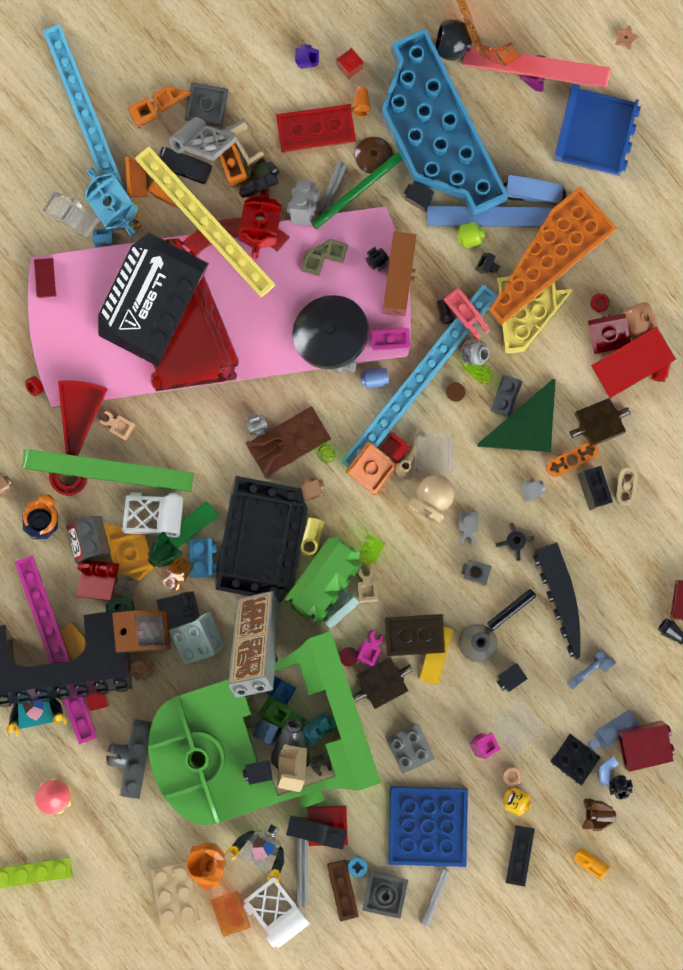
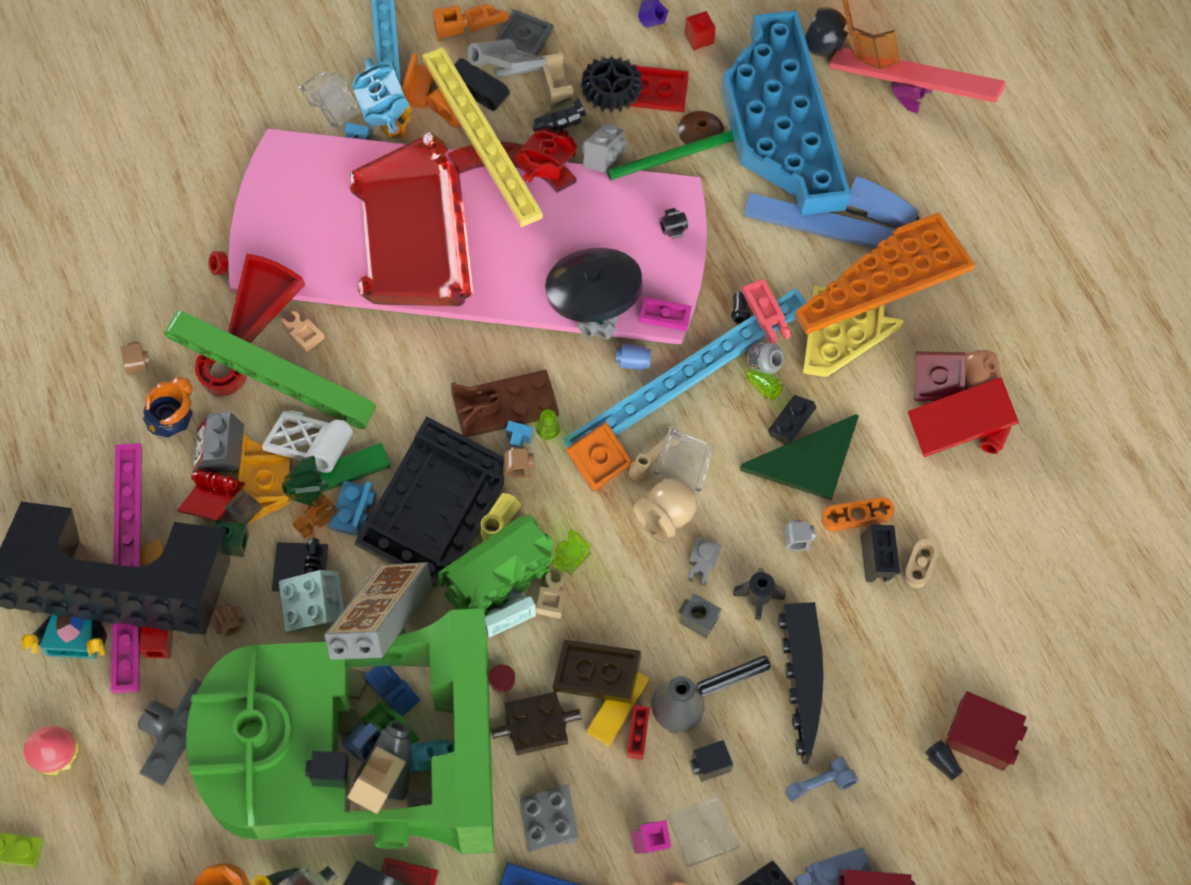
camera: 15 degrees right, 20 degrees down
dark red tile [34,258,57,298] -> none
black slope [98,232,210,367] -> none
dark orange brick [112,610,171,653] -> none
orange brick [219,143,247,187] -> none
light grey gear [245,412,268,437] -> none
olive tile [301,239,348,276] -> none
light grey axle [319,162,346,214] -> none
orange cone [352,87,371,117] -> none
dark pink plate [355,630,384,667] -> none
red panel [381,432,410,463] -> none
dark orange brick [382,231,417,317] -> none
black brick [404,181,435,212] -> none
reddish brown tile [446,382,465,402] -> none
lime head [457,222,486,248] -> none
black tile [475,253,500,274] -> none
blue panel [554,84,641,176] -> none
dark brown plate [569,398,631,447] -> none
red plate [590,293,610,313] -> none
nougat plate [615,25,639,50] -> none
none -> dark azure tile [506,421,534,448]
none -> black gear [581,54,642,114]
none -> red piece [626,705,650,760]

